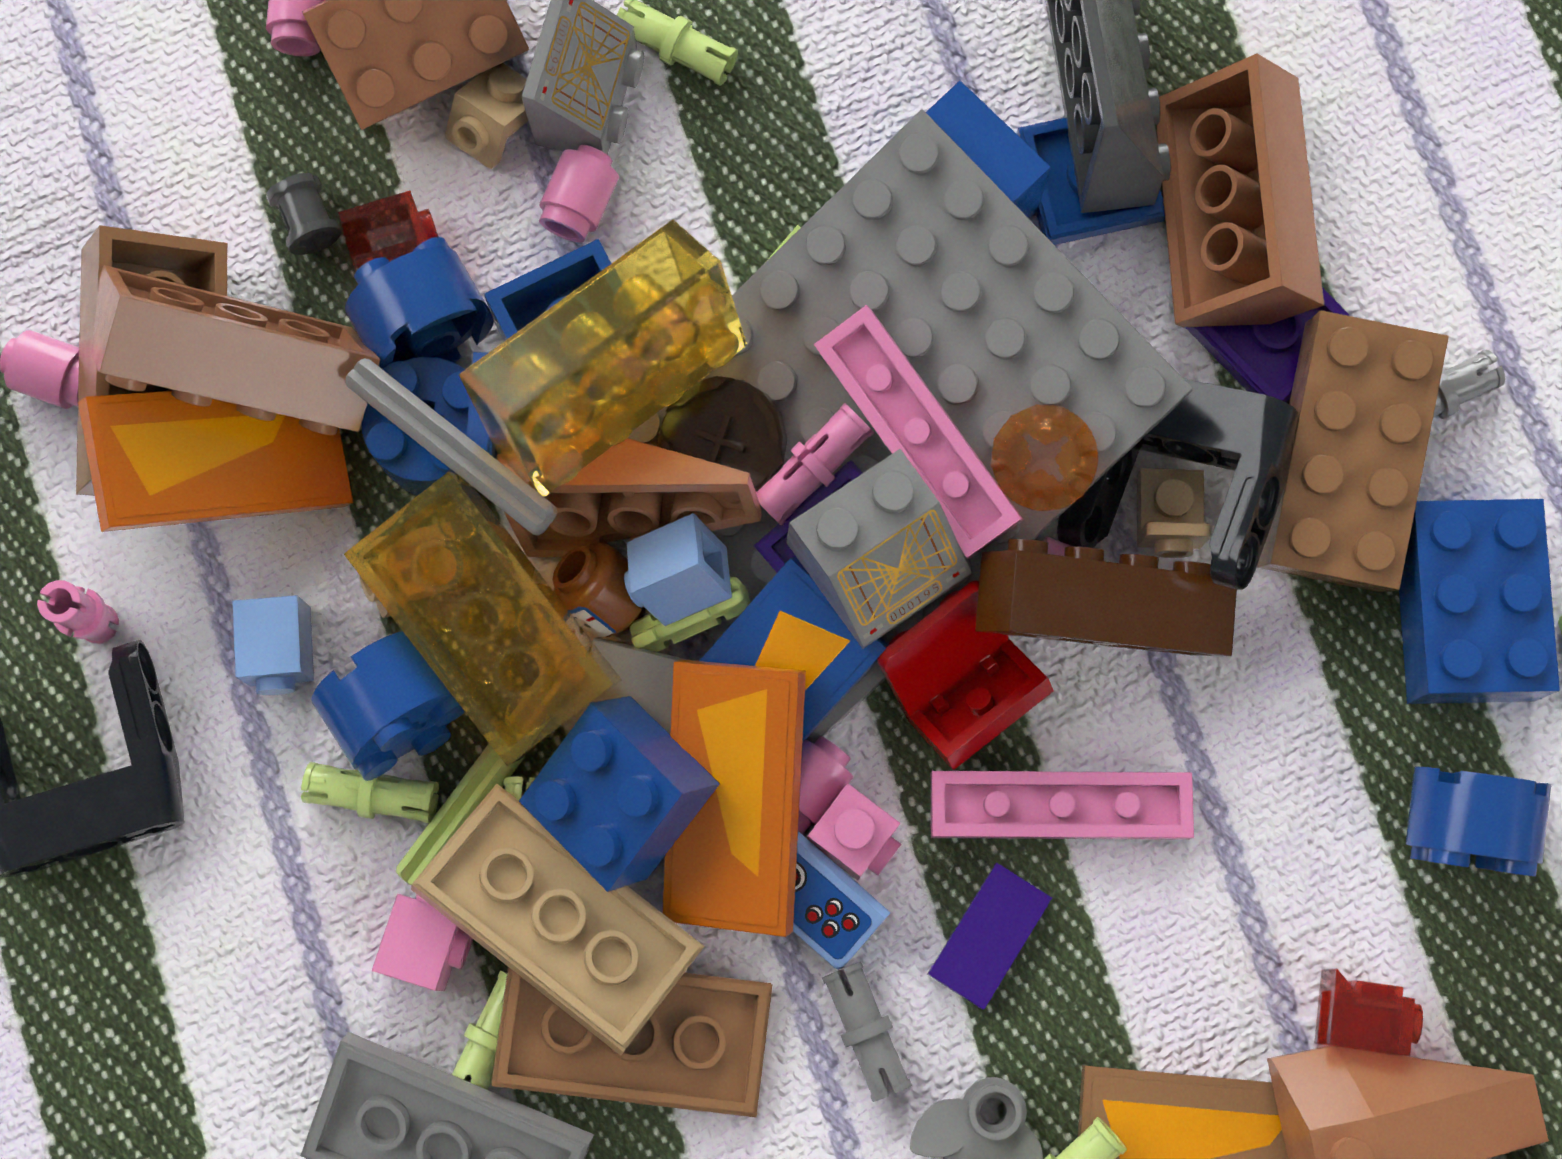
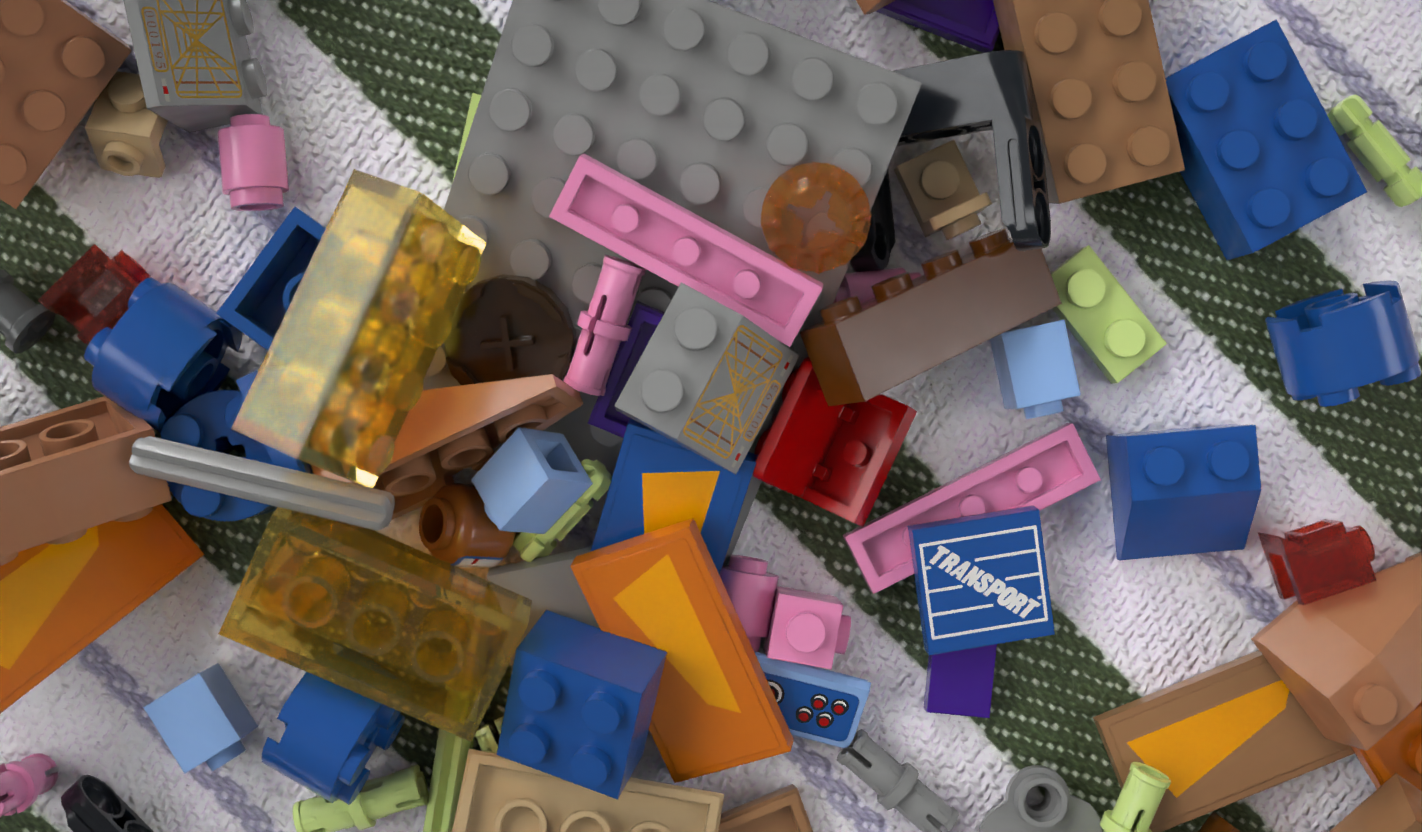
camera: 25 degrees left, 10 degrees up
none -> blue tile [908,506,1055,655]
none -> light blue brick [990,320,1081,419]
none -> yellowish green plate [1051,245,1167,384]
none -> blue slope [1106,424,1261,560]

